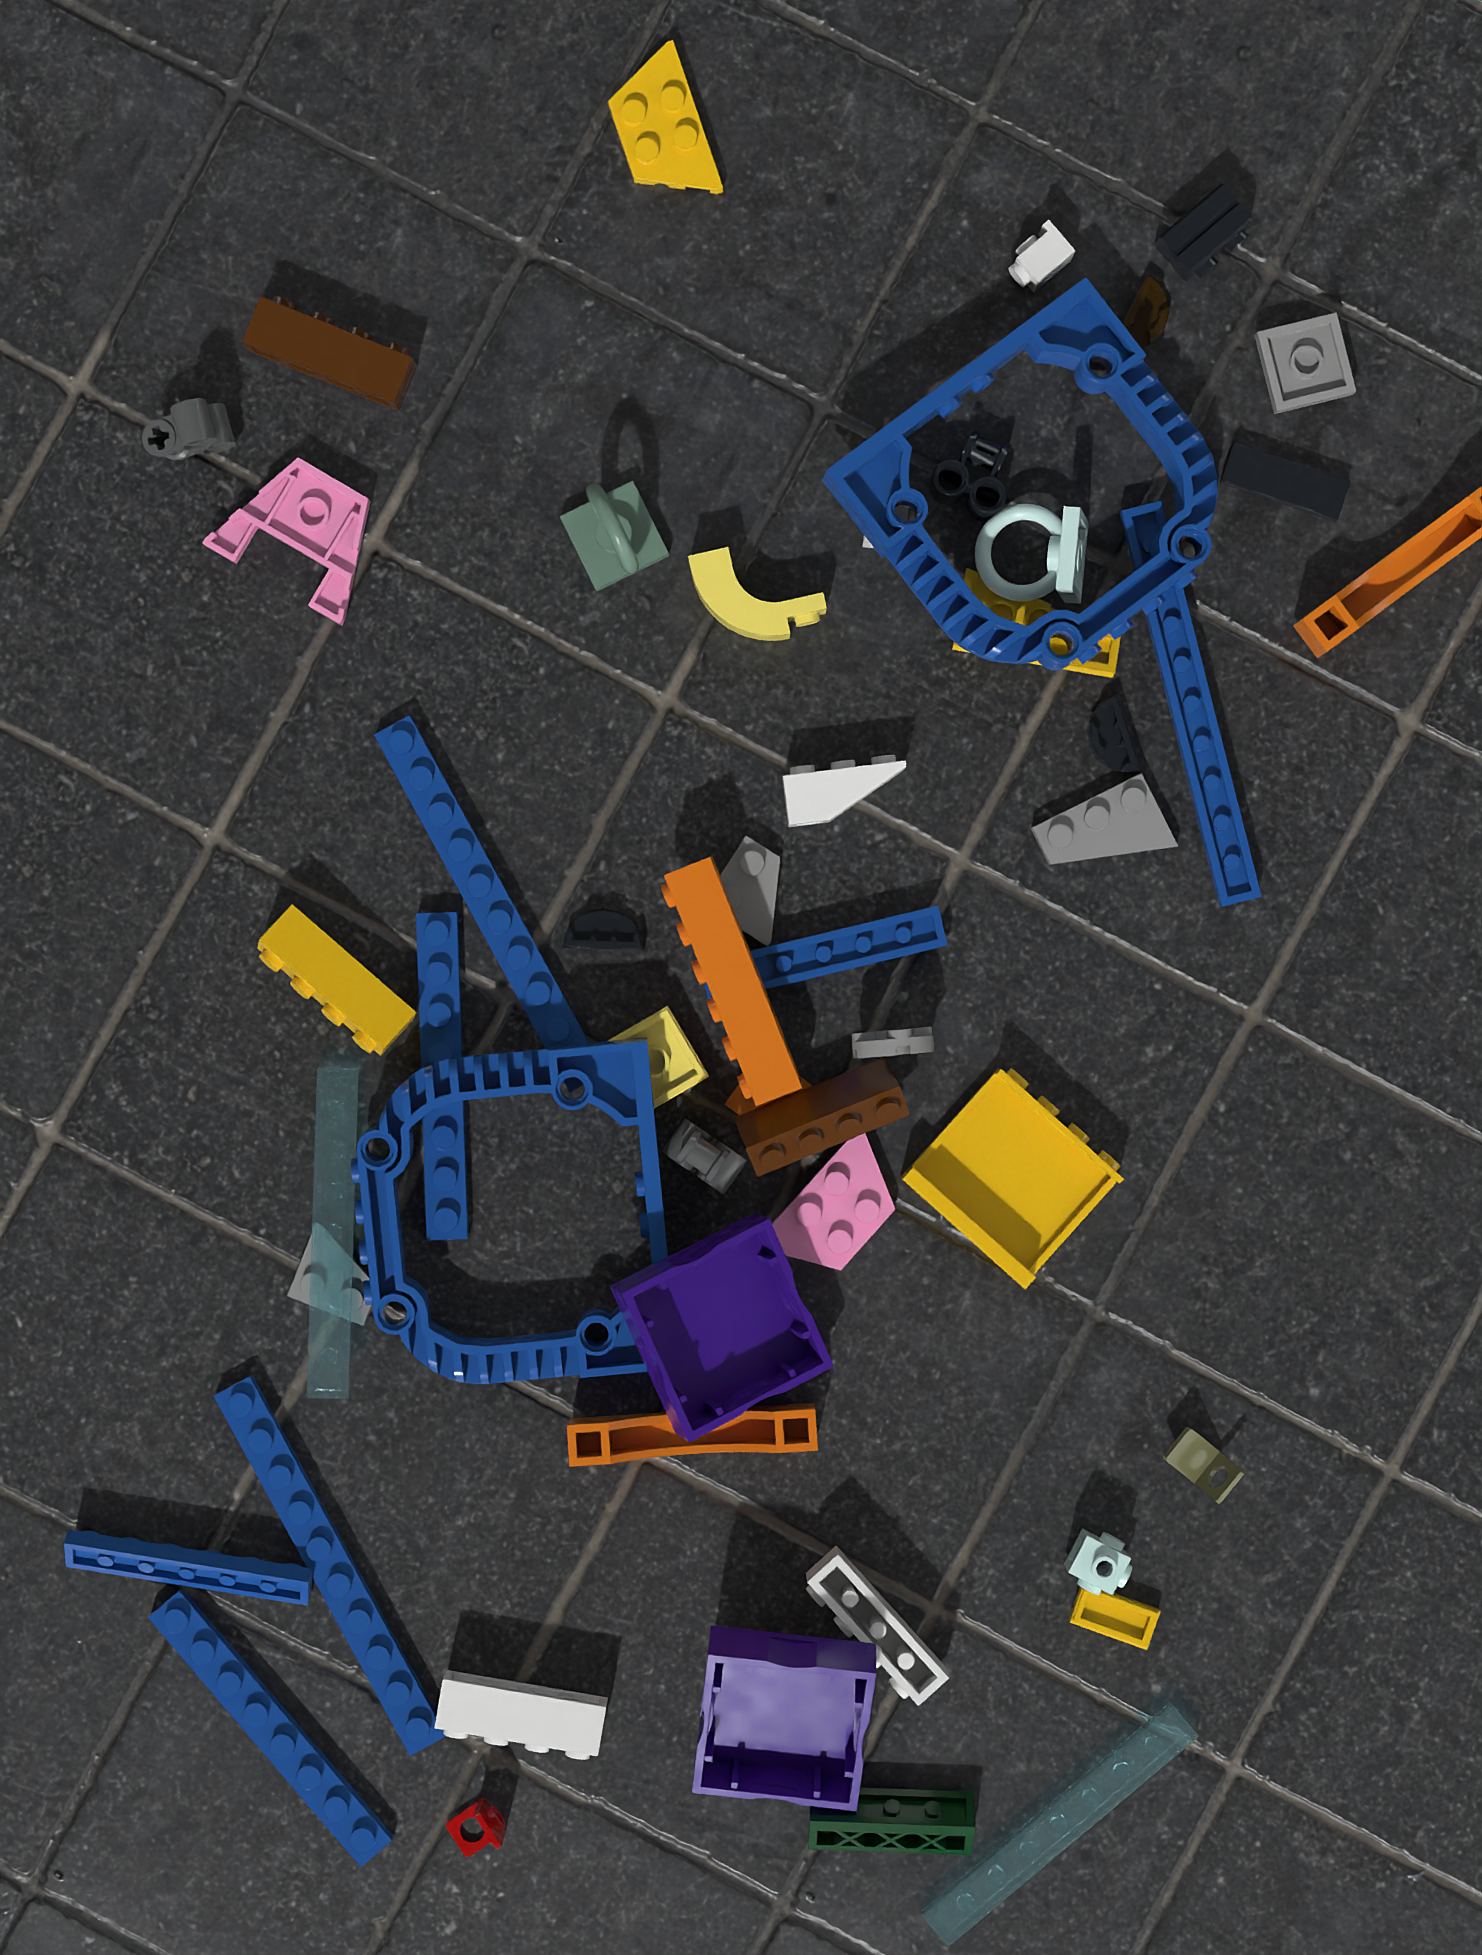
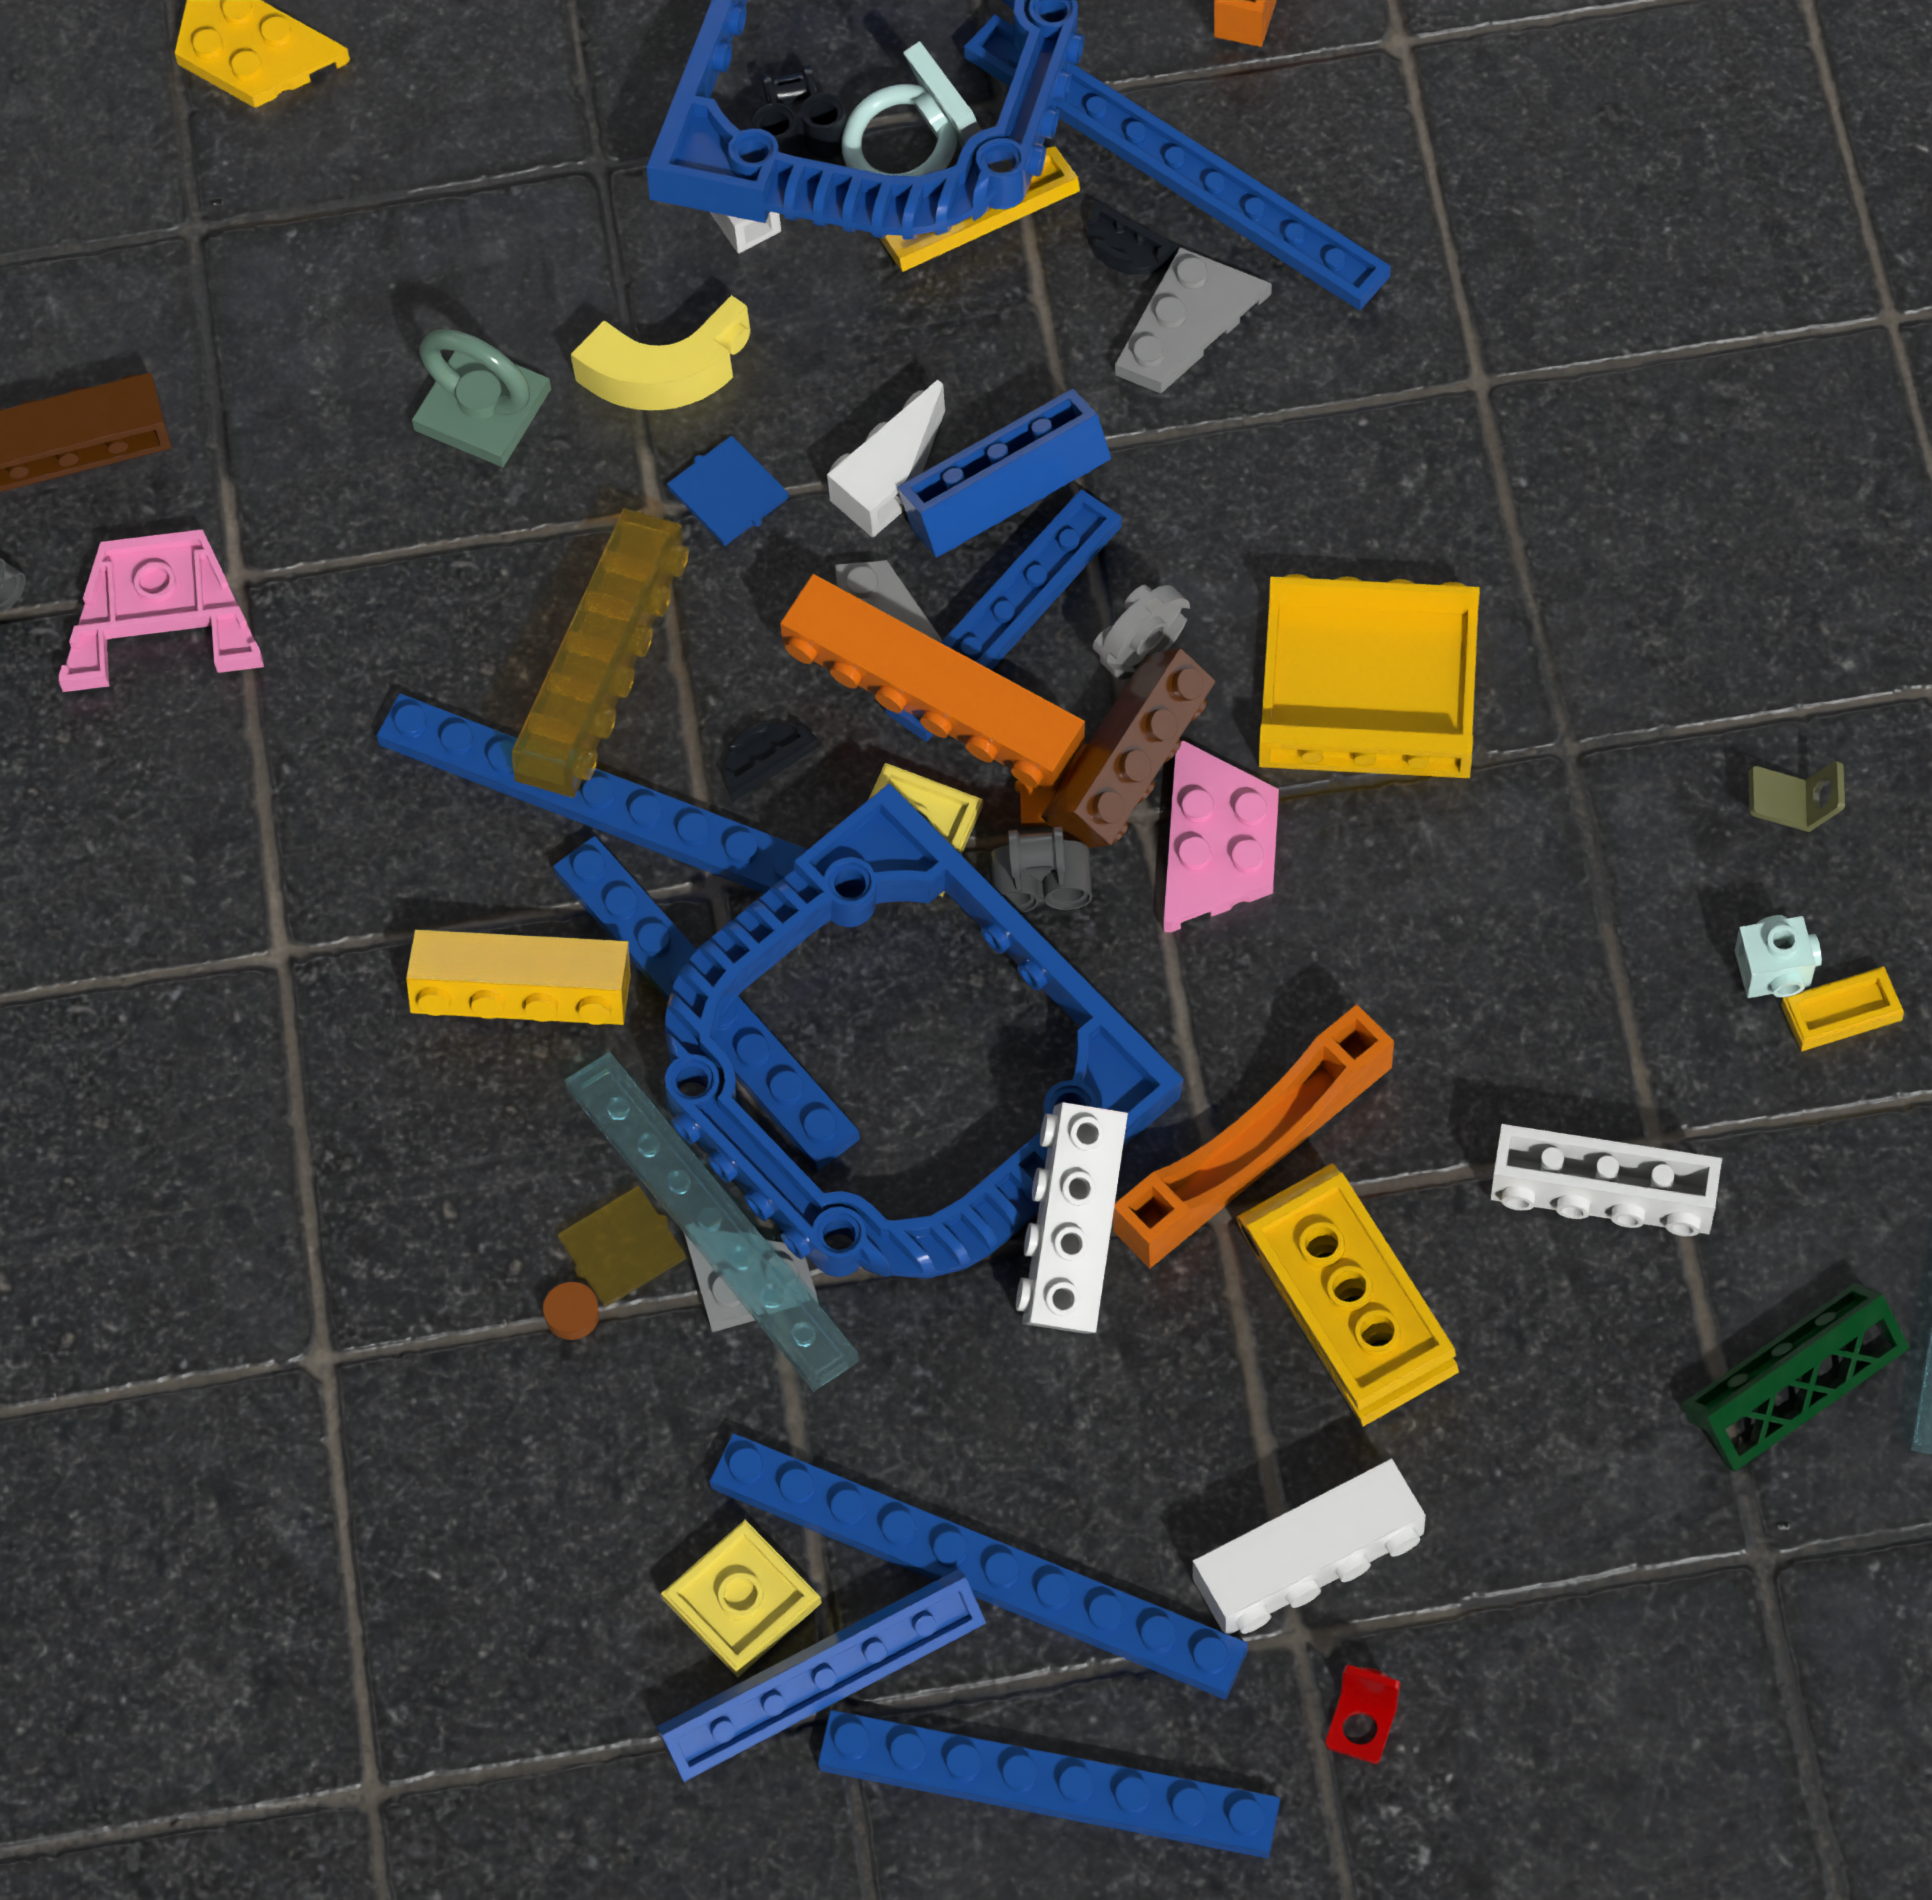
camera: 30 degrees left, 25 degrees down
dark purple tile [610,1213,834,1442] -> none
tile [692,1625,876,1811] -> none
none -> clear yellow brick [512,508,689,798]
none -> dark orange tile [543,1282,600,1340]
none -> clear yellow piece [557,1186,686,1308]
none -> light yellow plate [661,1520,822,1678]
none -> blue piece [667,436,789,547]
none -> blue brick [897,389,1112,558]
none -> white brick [1016,1102,1128,1334]
none -> yellow hinge [1236,1163,1459,1427]

